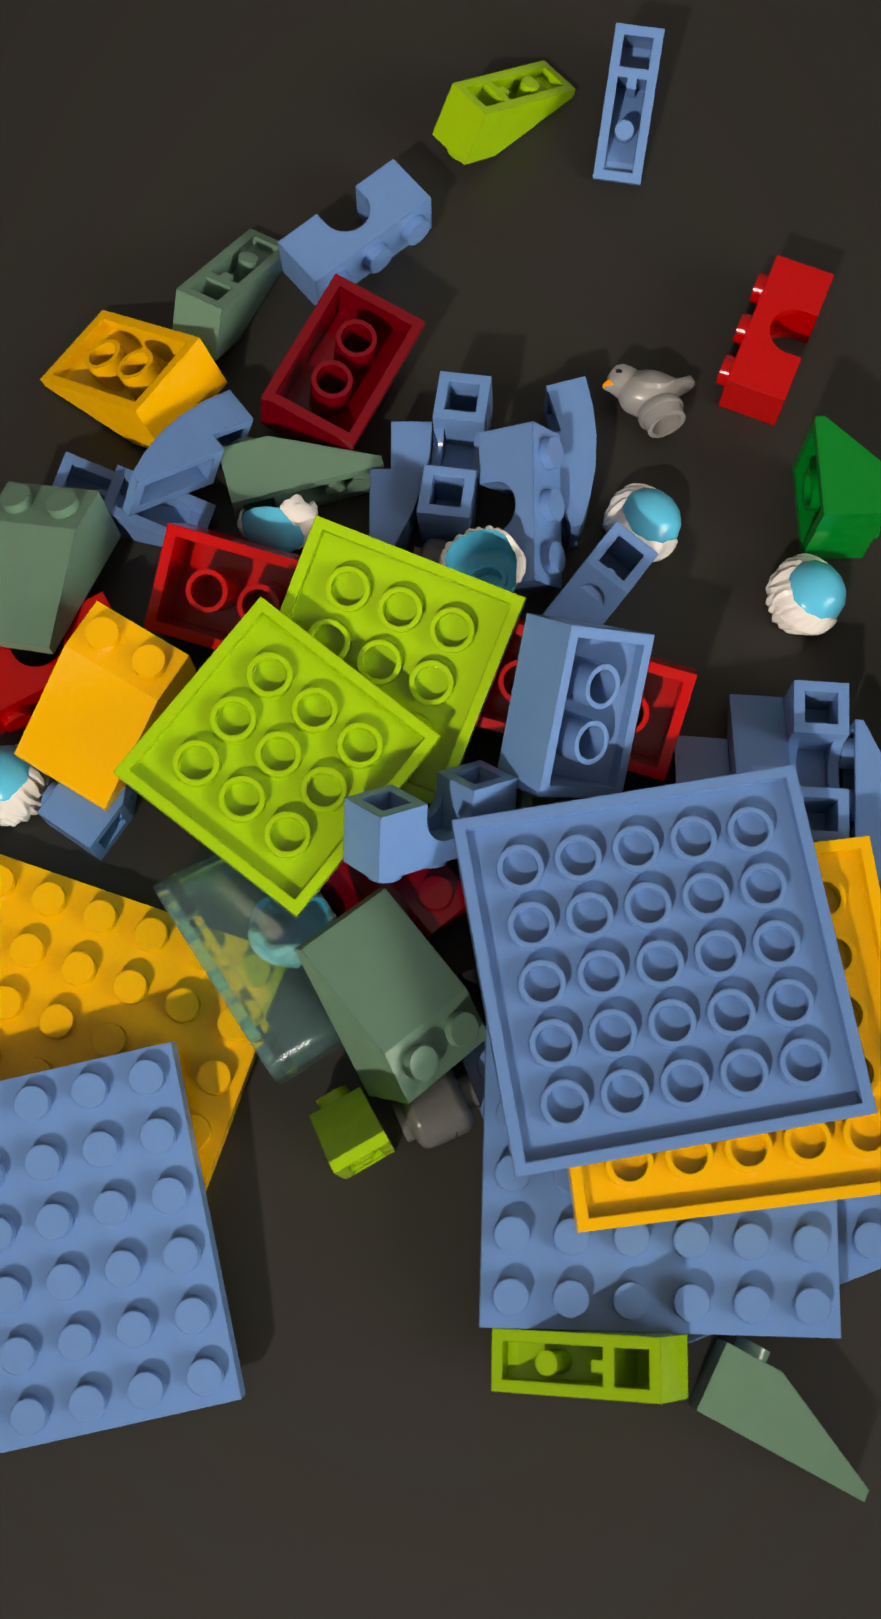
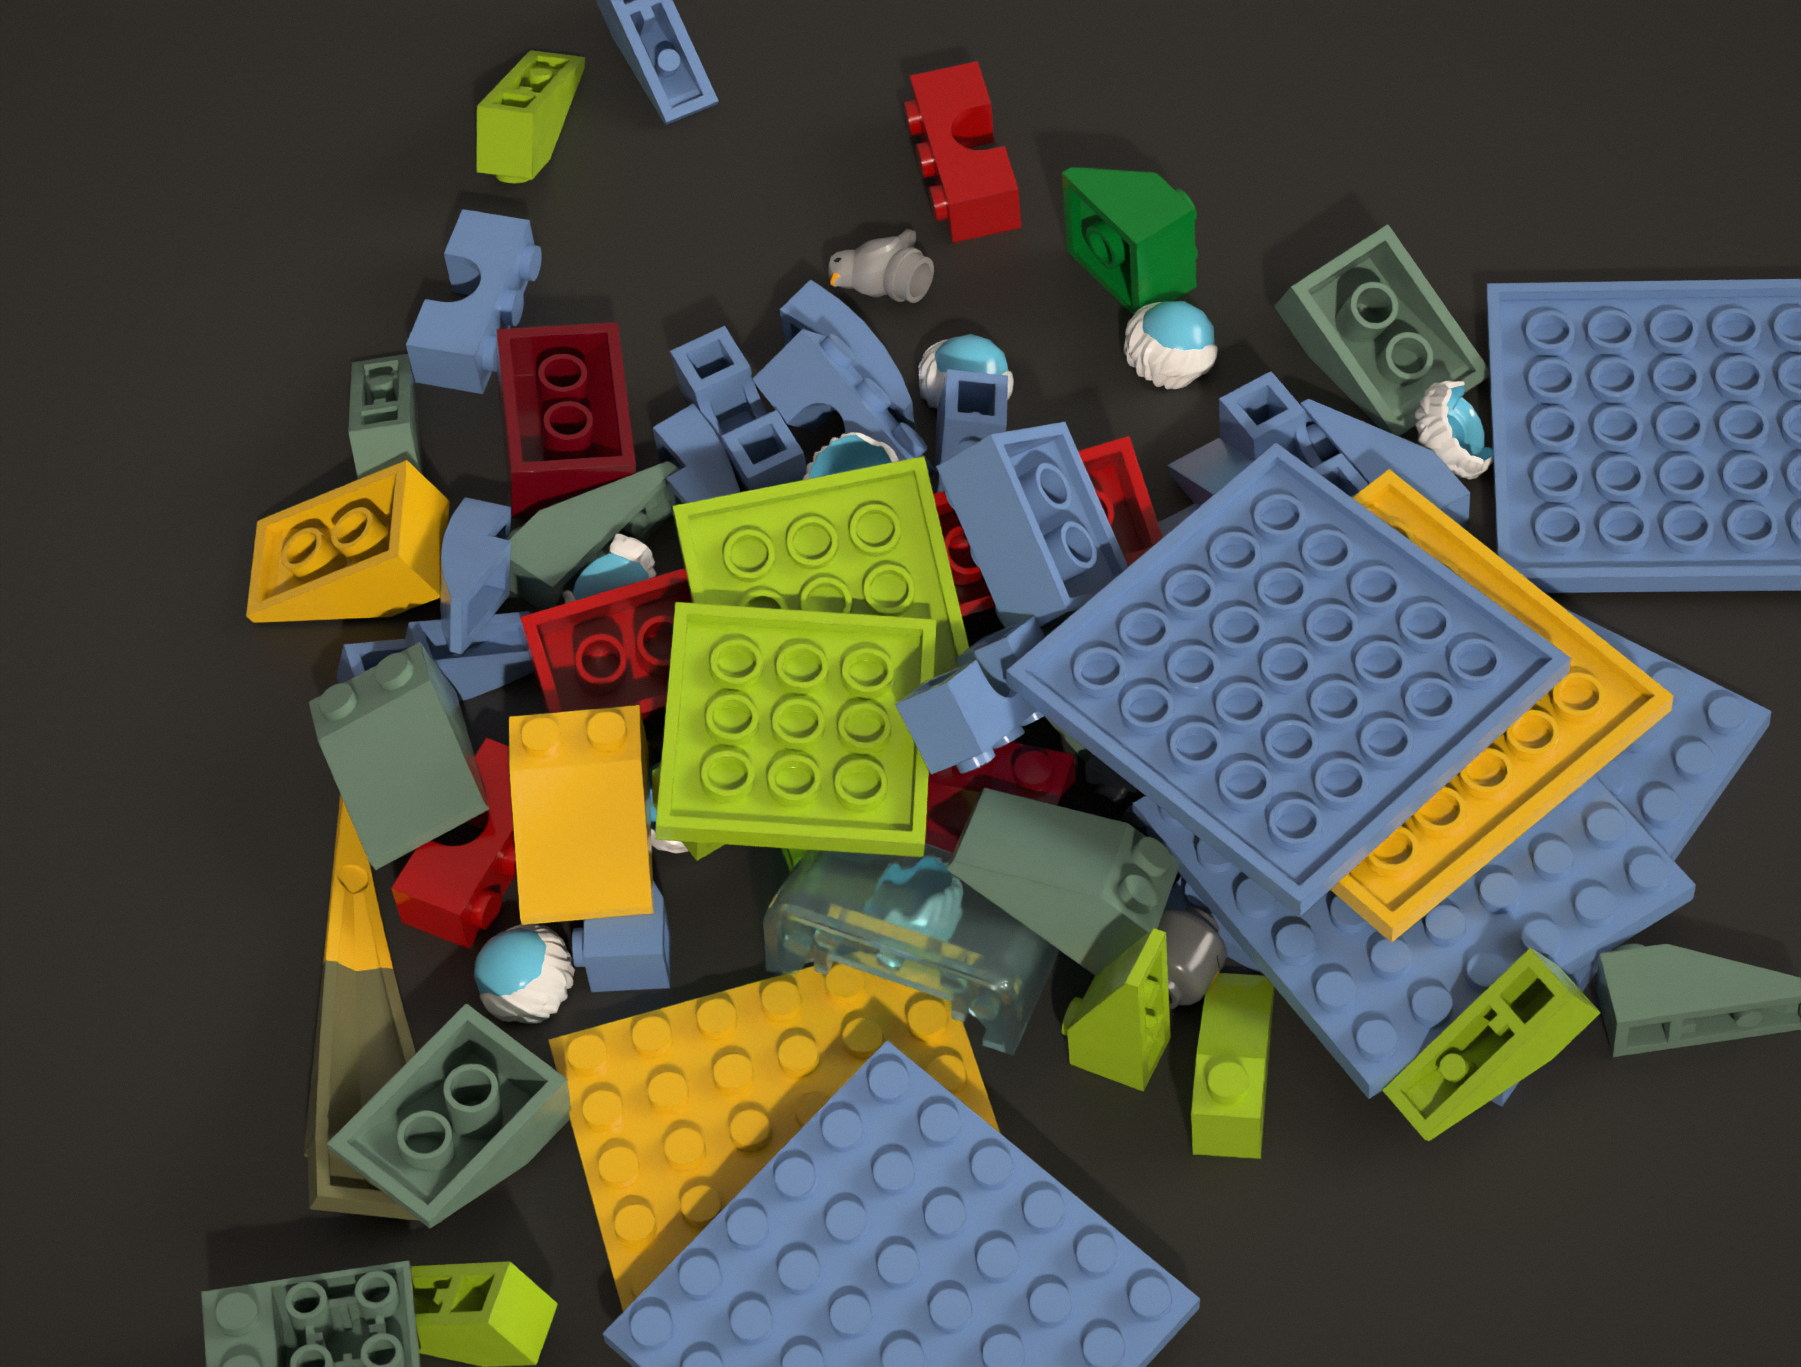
camera: 30 degrees left, 20 degrees down
none -> lime slope [1191,973,1274,1159]

